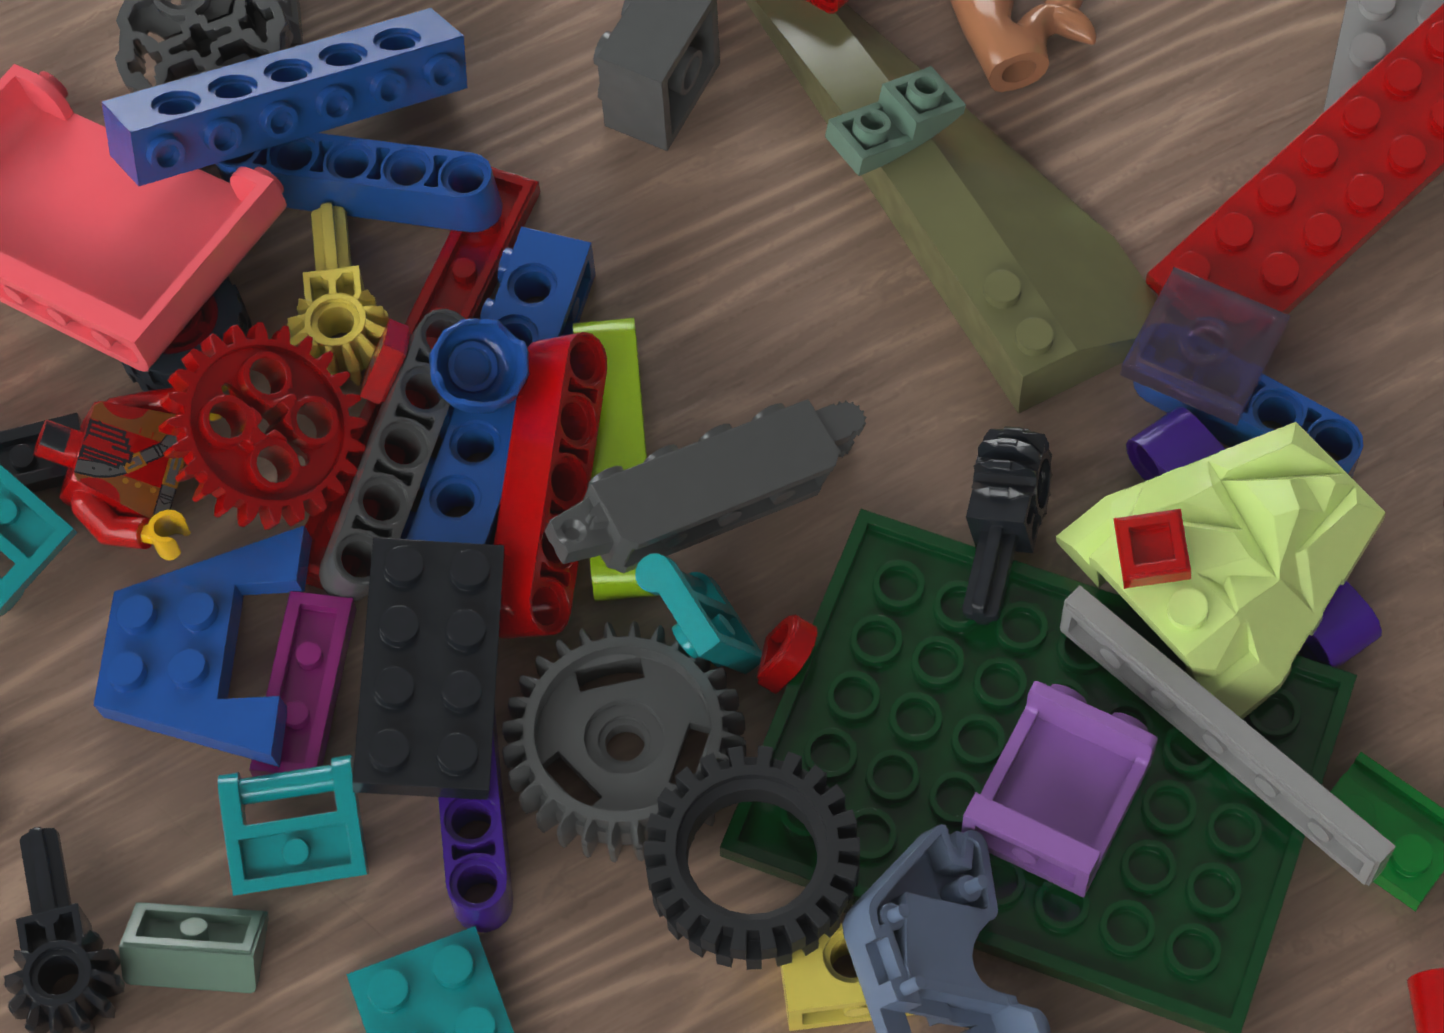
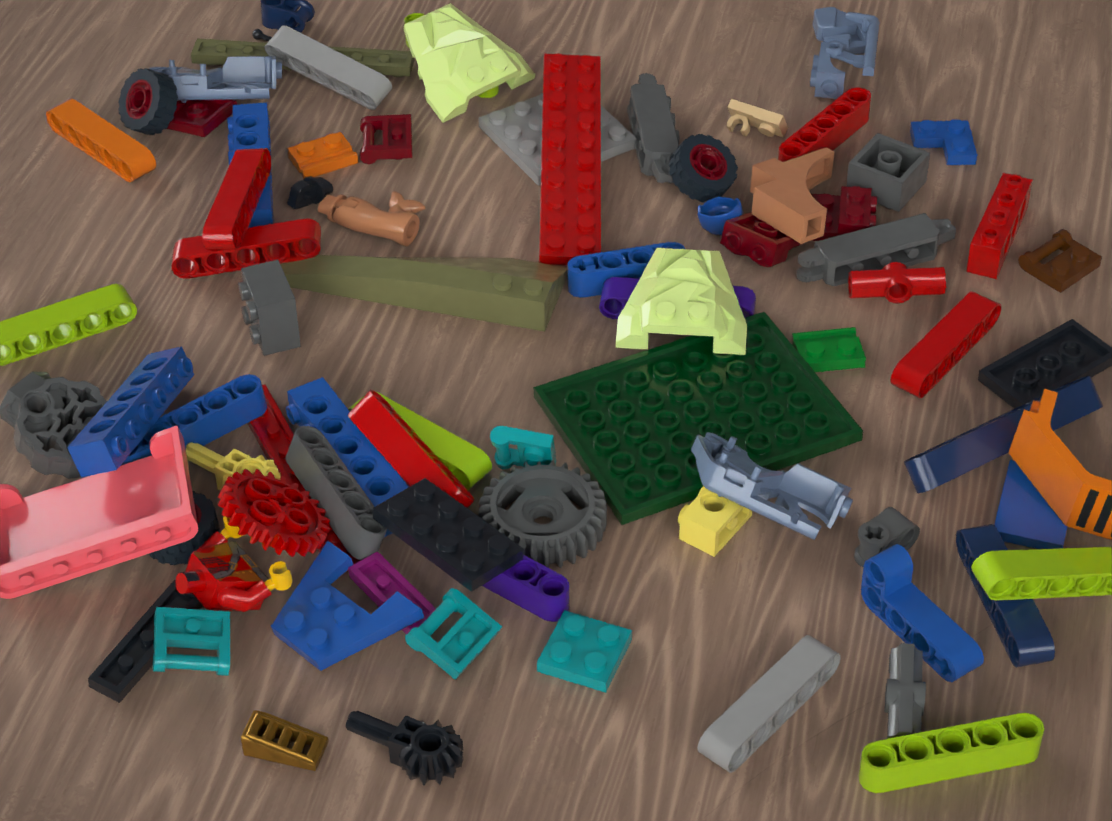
camera: 50 degrees left, 20 degrees down
sand green slope [119,902,269,993] -> none
red tile [360,319,411,405] -> none
blue hair [429,318,529,414] -> none
dark grey hinge [545,399,867,573] -> none
black tyre [644,746,860,970] -> none
red tile [757,614,817,694] -> none
sand green slope [825,66,966,176] -> none
medium lavender panel [961,681,1158,898] -> none
black gear [962,426,1053,625] -> none
light grey tile [1060,586,1396,886] -> none
red tile [1113,509,1191,589] -> none
clear purple tile [1120,267,1291,426] -> none

